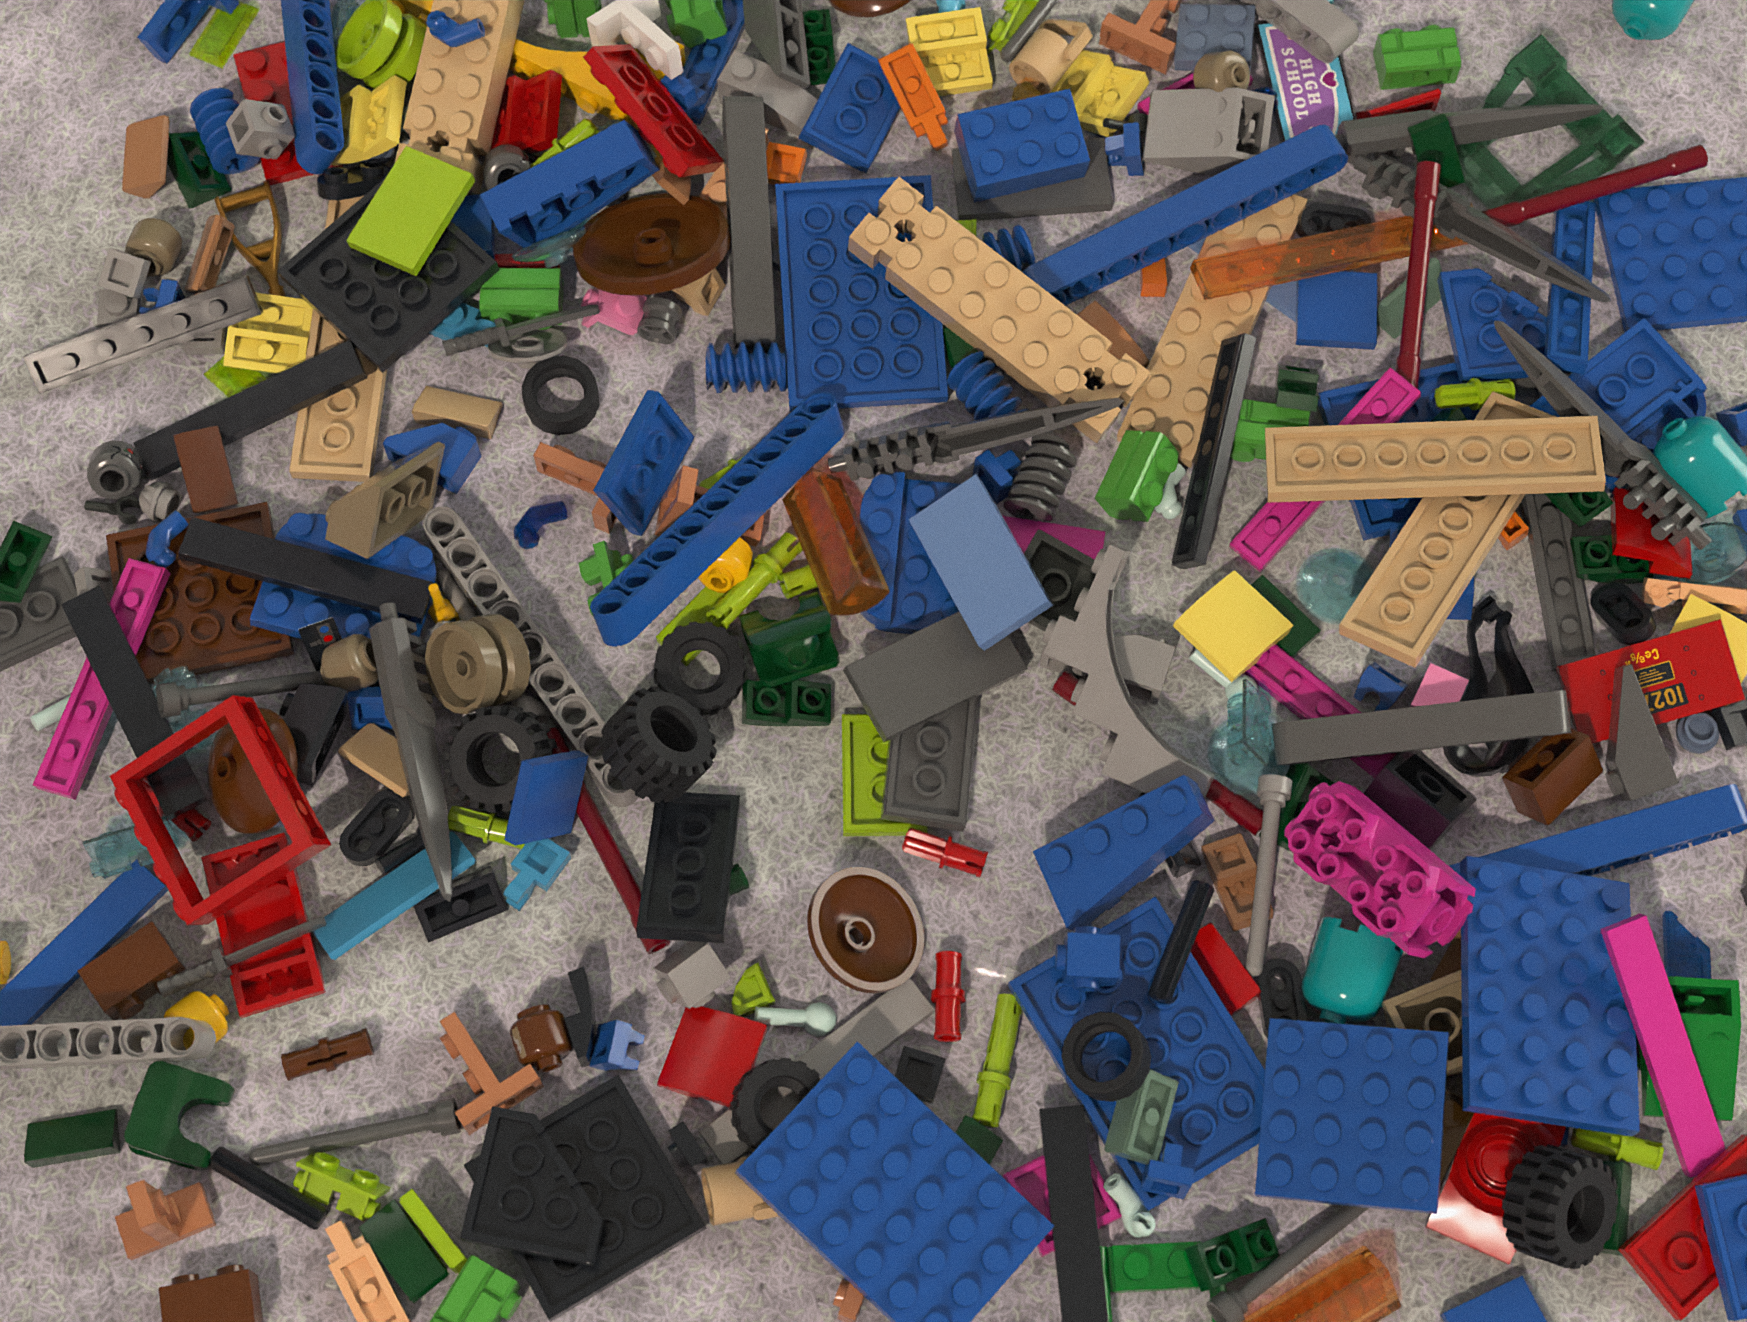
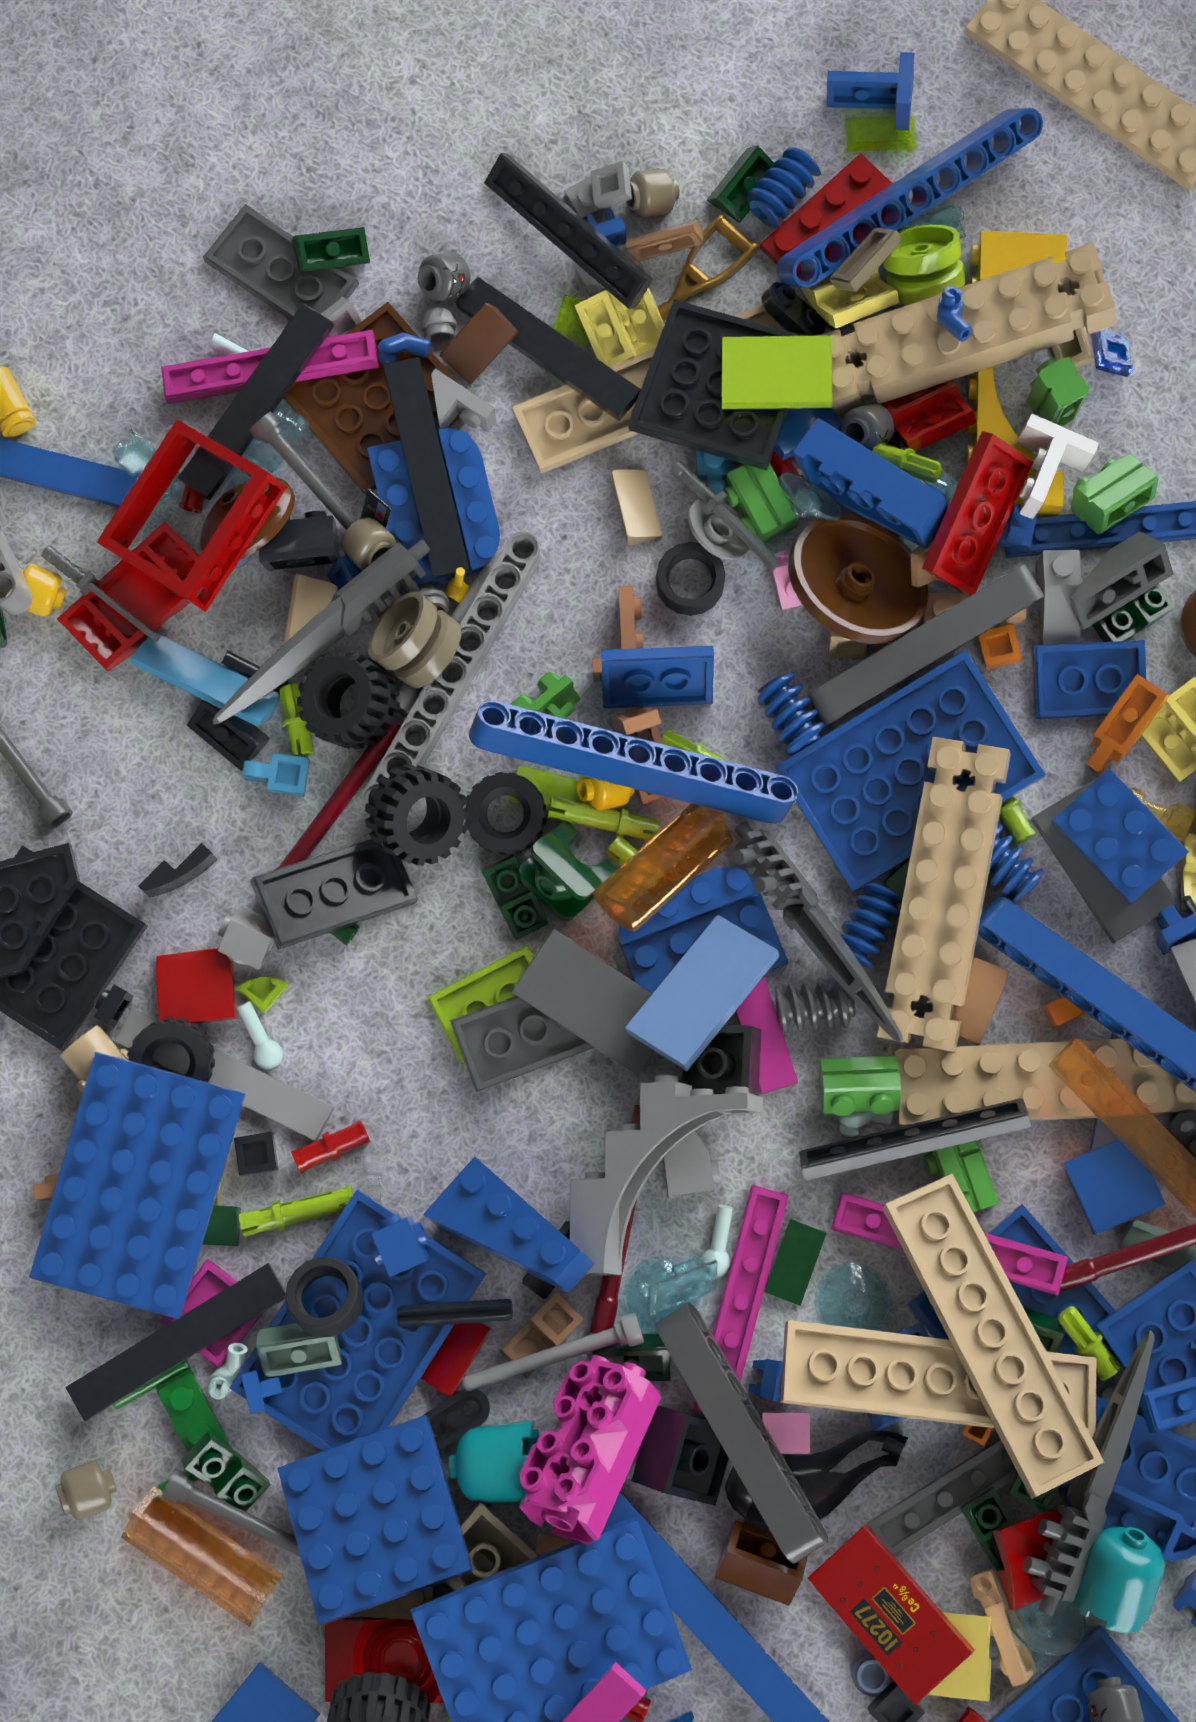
camera: 65 degrees right, 10 degrees up
reddish brown brick [77,921,186,1020] -> none
pearl dark grey hand [84,495,141,524] -> none
medium nougat slope [122,115,170,199] -> none
light grey brick [226,99,295,159] -> none
reddish brown pin [281,1028,374,1081] -> none
dark tan slope [325,442,445,559] -> none
black plate [339,789,413,866] -> none
blue slope [382,423,482,495] -> none
nougat bracket [440,1012,544,1135] -> none
blue tile [505,750,589,846] -> none
reddish brown head [510,1004,573,1073] -> none
clear blue arm [513,501,567,549] -> none
blue tile [589,1020,645,1071] -> none
dark grey wheel [637,297,682,345] -> none
reddish brown dish [807,867,924,994] -> none
red axle [902,828,988,878] -> none
blue tile [972,449,1021,505] -> none
light yellow slope [1173,570,1294,682] -> none
dark green slope [1275,364,1319,412] -> none
black plate [1590,583,1656,645] -> none
dark grey slope [1605,664,1679,801] -> none
none -> light grey slope [431,369,496,432]
none -> dark tan tile [829,228,903,292]

